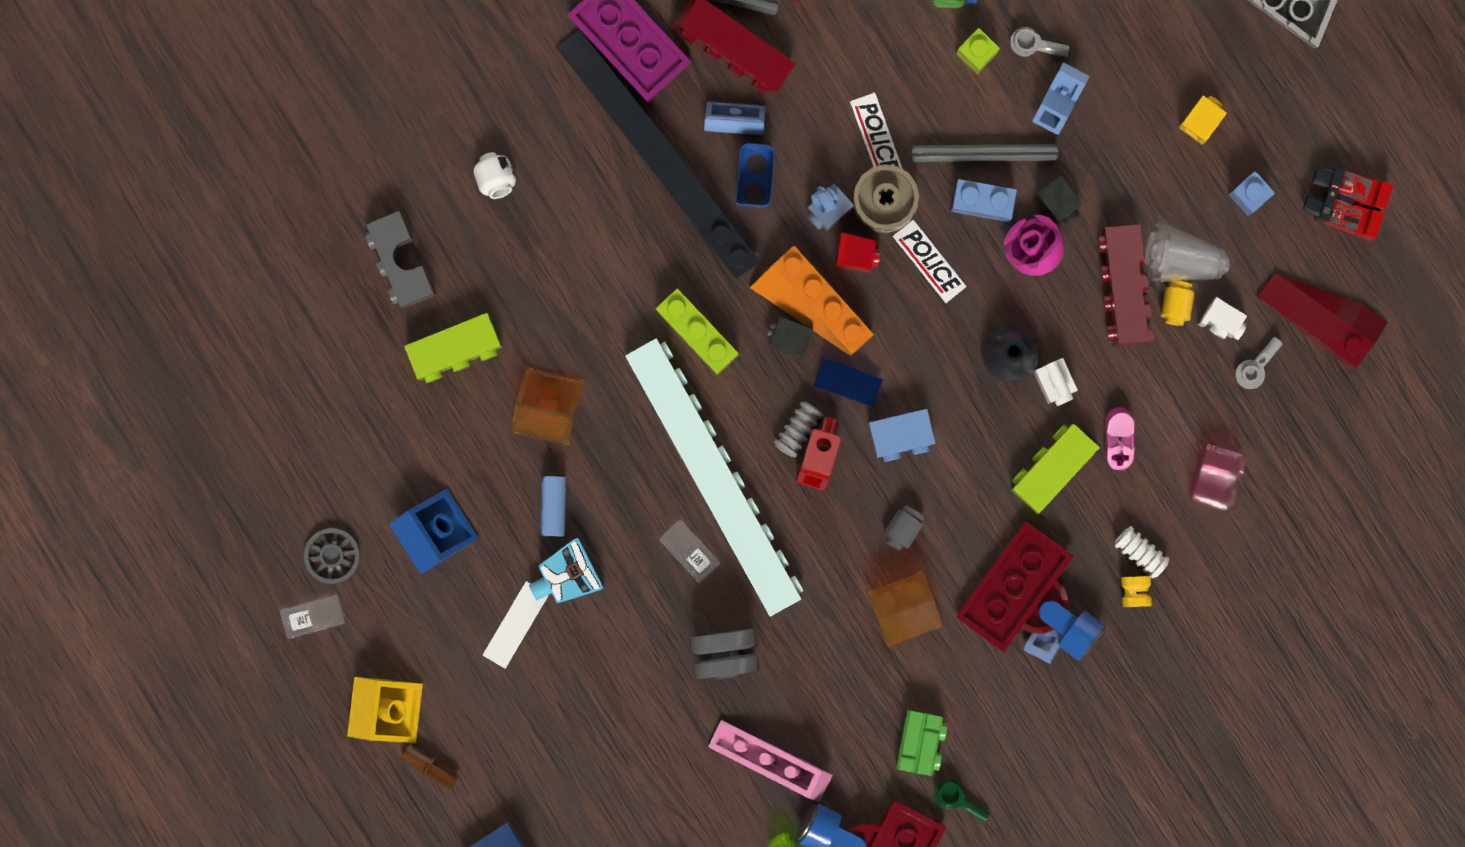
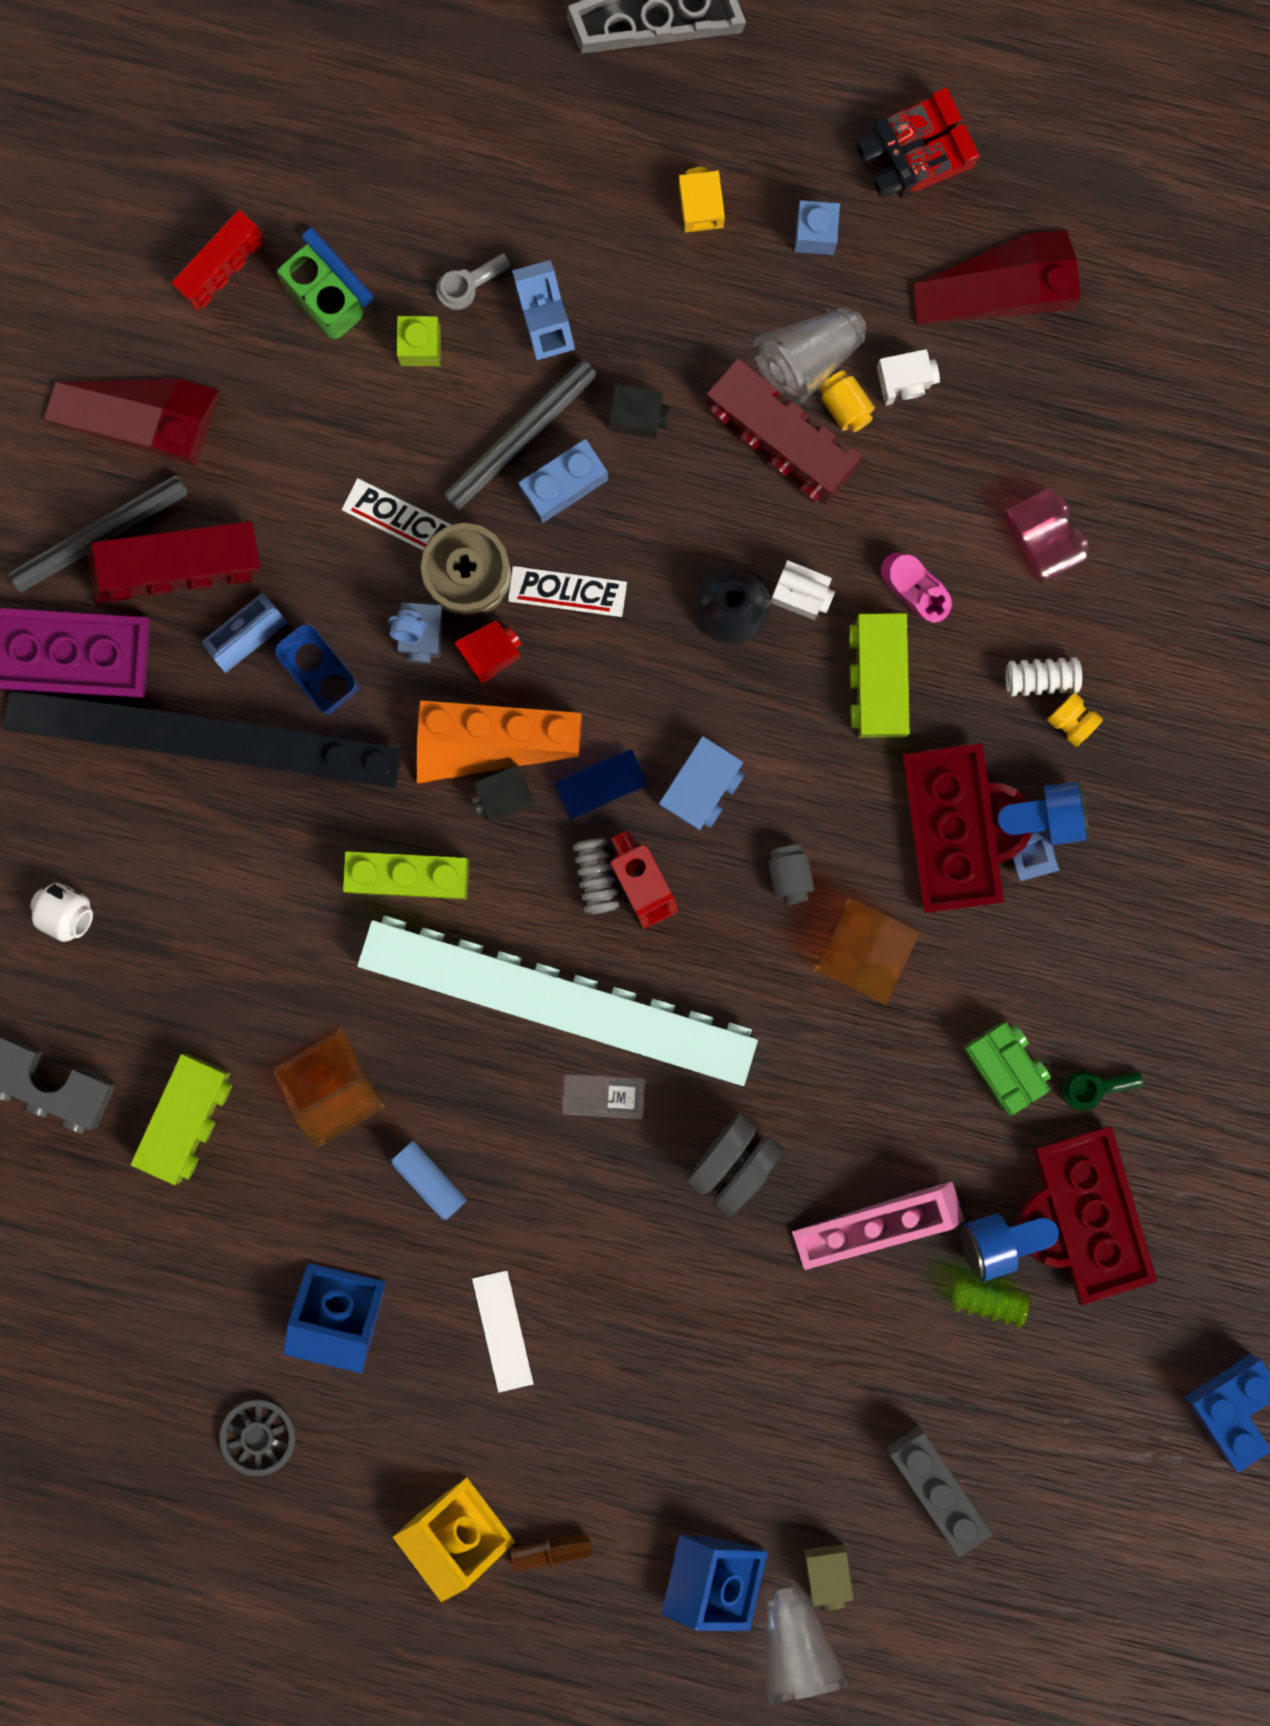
camera: 50 degrees left, 0 degrees up
clear tile [280,595,345,639] -> none
torso [529,538,604,603] -> none
dark pink cylinder [1004,215,1065,276] -> none
light grey plate [1235,337,1283,389] -> none

